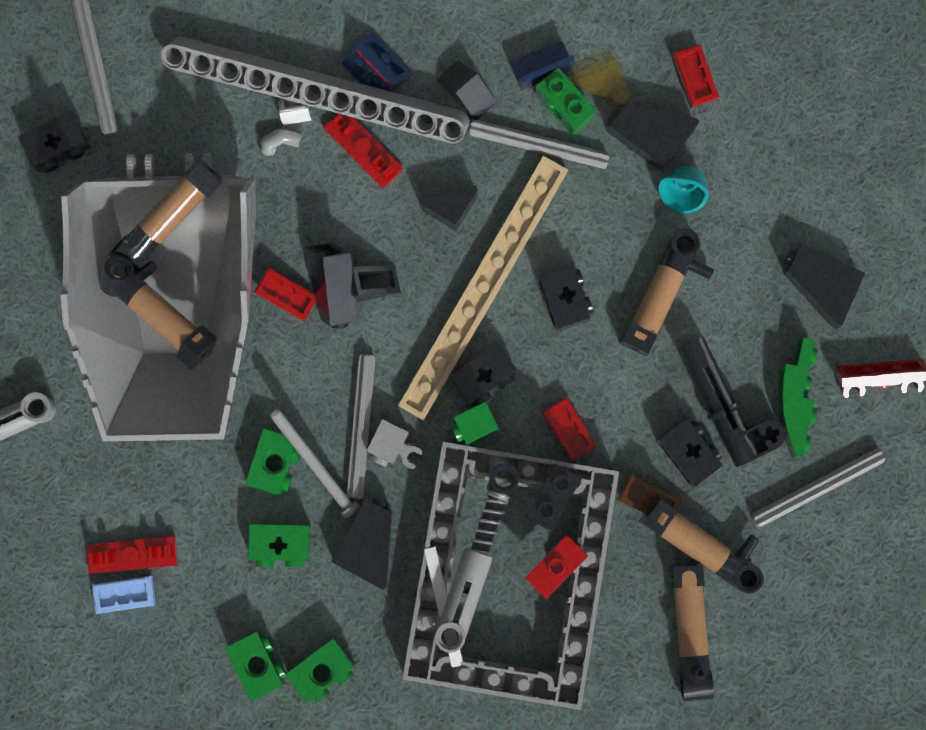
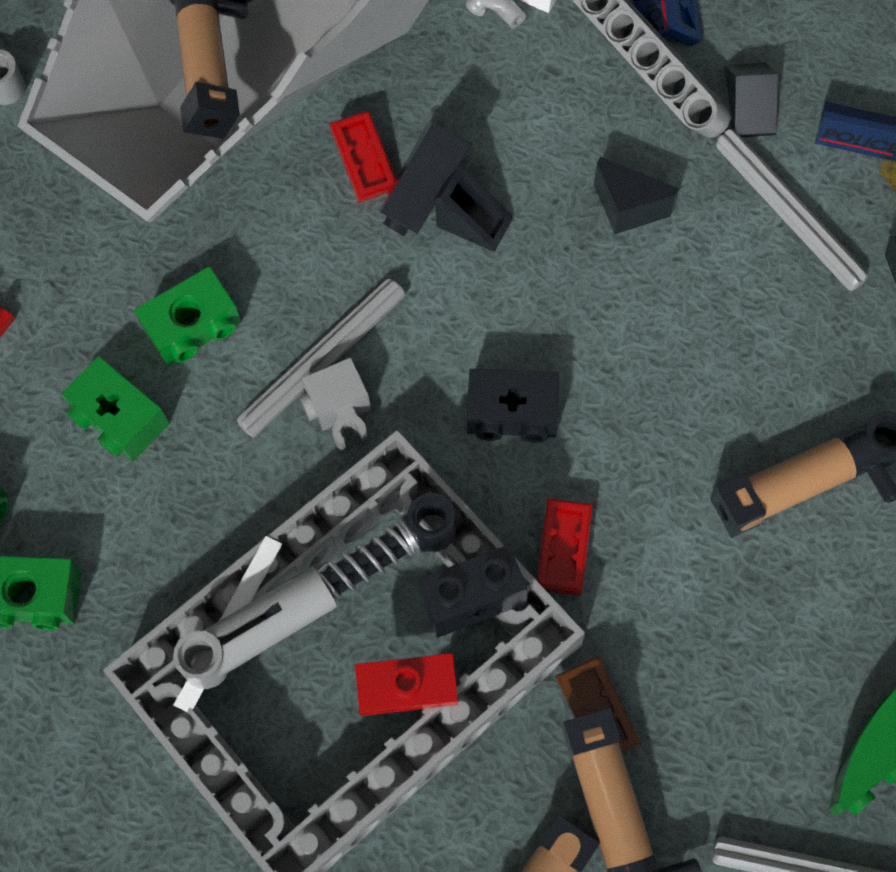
camera: 40 degrees right, 15 degrees down
light grey bar [270,409,360,519] -> none
red plate [323,113,404,189] -> none
black slope [331,497,393,590] -> none
tan plate [398,156,568,421] -> none
green brick [451,402,499,446] -> none
green brick [535,67,596,137] -> none
black brick [538,263,594,332] -> none
black brick [656,419,723,488] -> none
black piece [678,336,786,467] -> none

